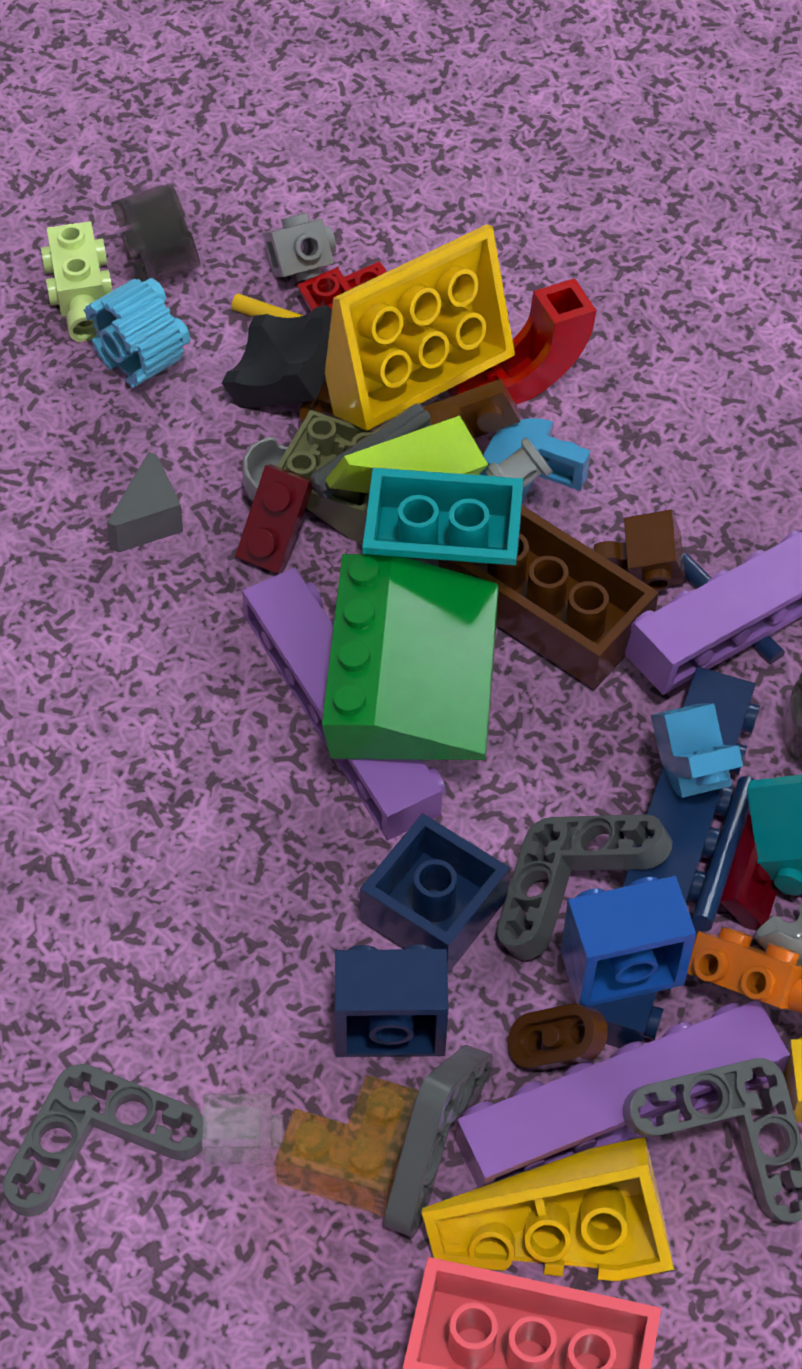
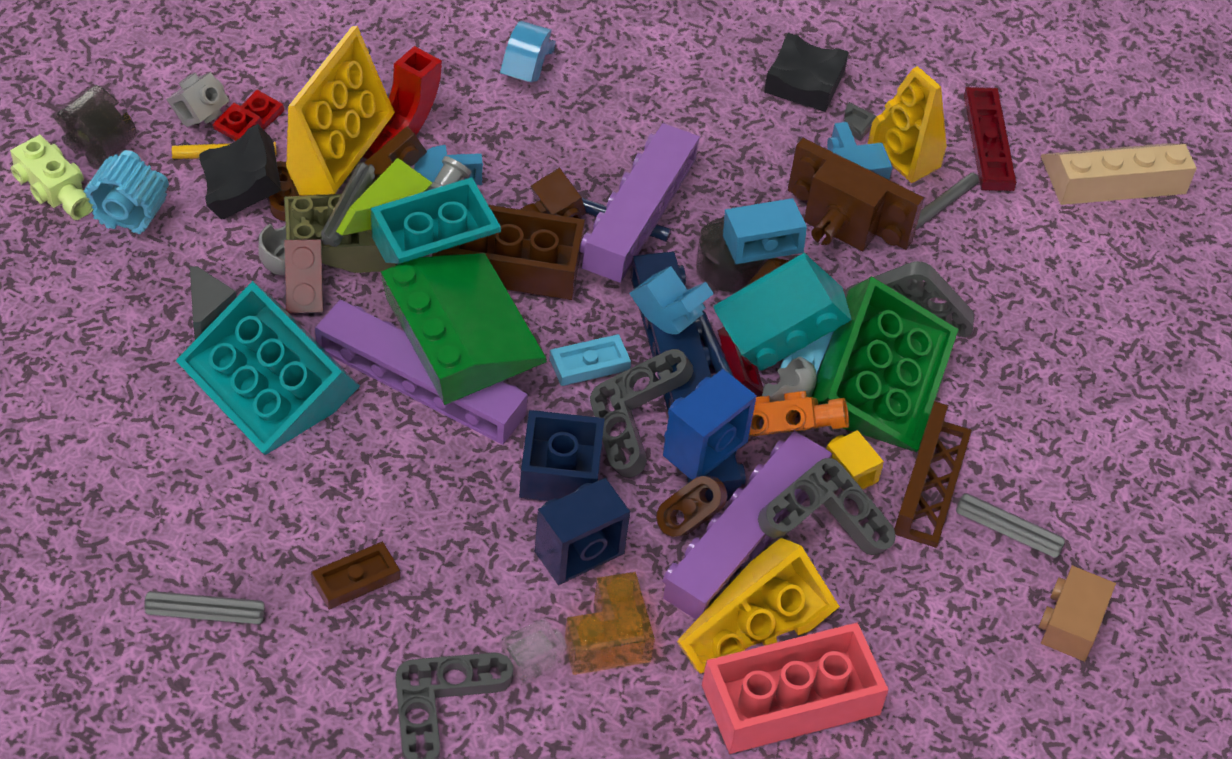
camera: 35 degrees left, 5 degrees down
dark grey beam [384,1045,493,1237] -> none
none -> teal slope [175,281,360,455]
none -> reddish brown plate [311,541,400,610]
none -> dark azure brick [500,21,556,82]
none -> medium azure plate [549,334,631,386]

